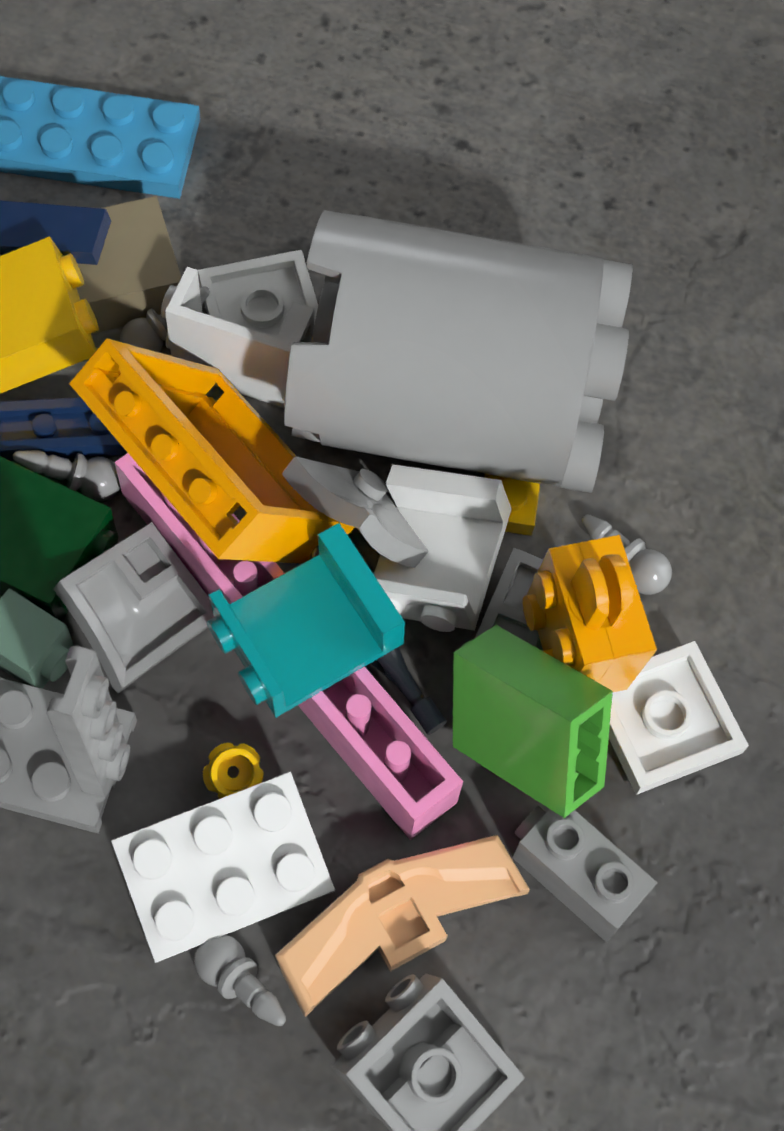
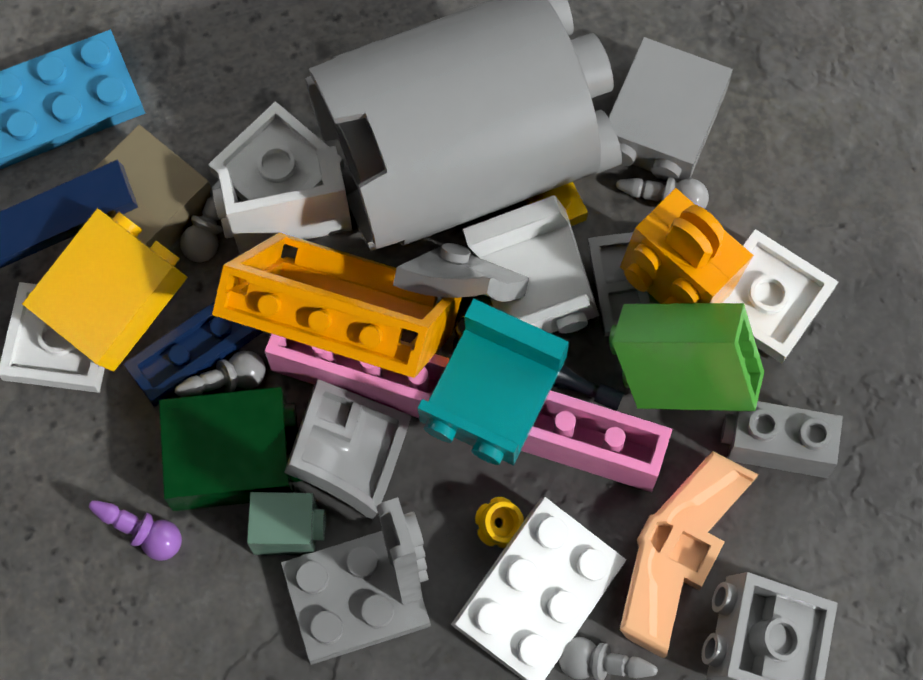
camera: 25 degrees left, 5 degrees up
none -> light grey brick [609,37,733,182]

